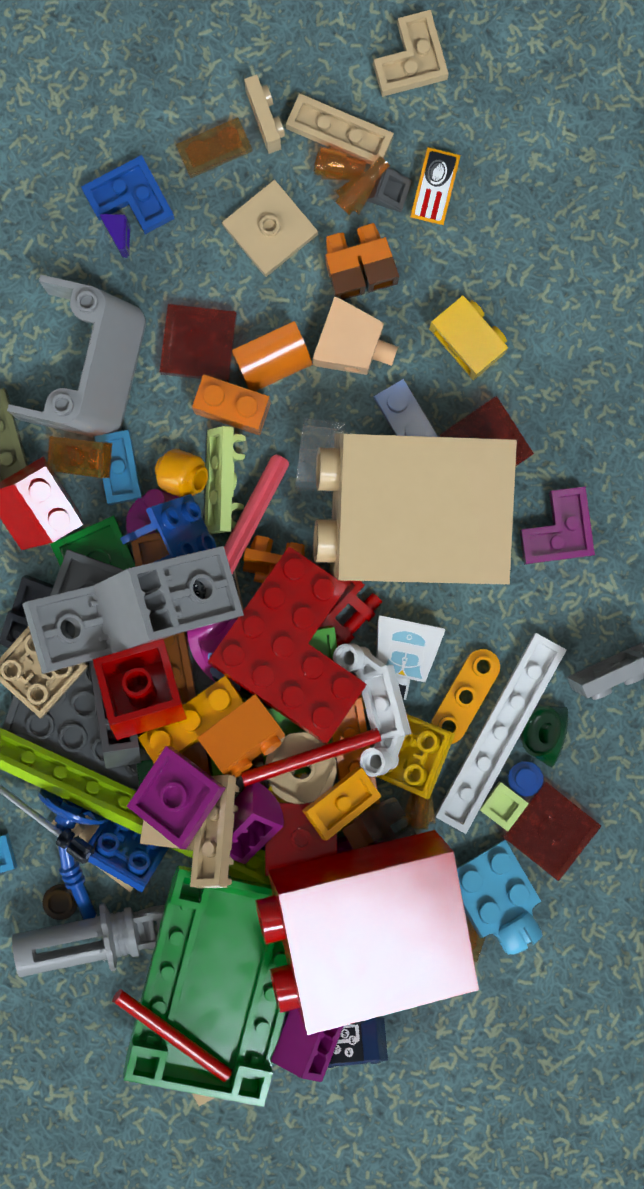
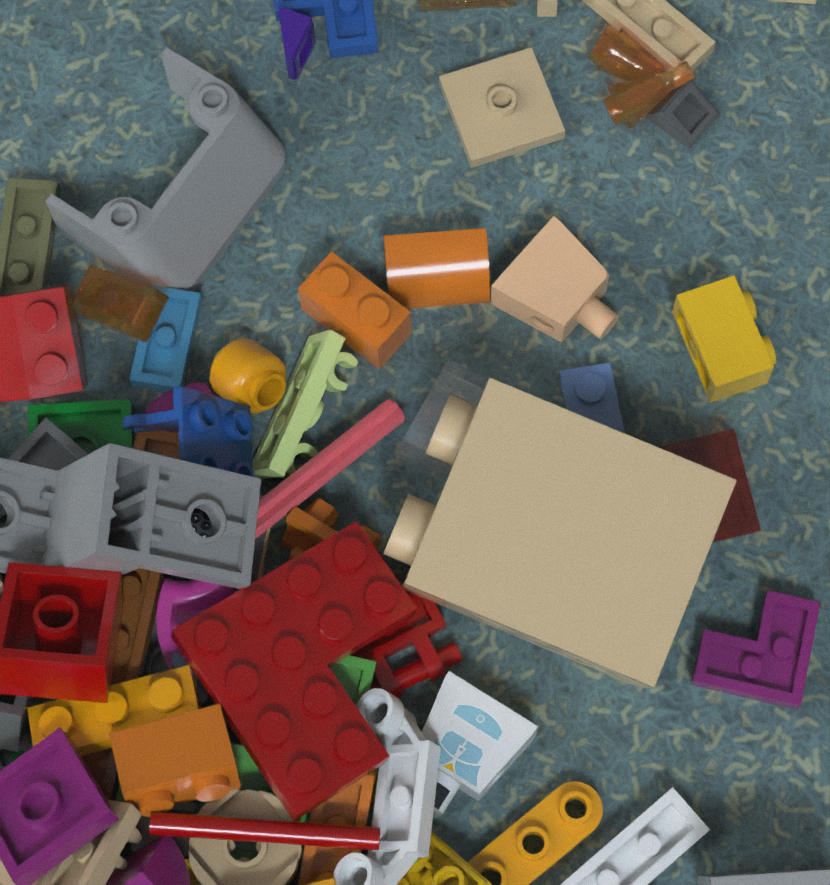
camera: 25 degrees right, 15 degrees down
clear red plate [159,304,237,382] -> none
hips [326,223,399,300] -> none
slope [410,147,461,225] -> none

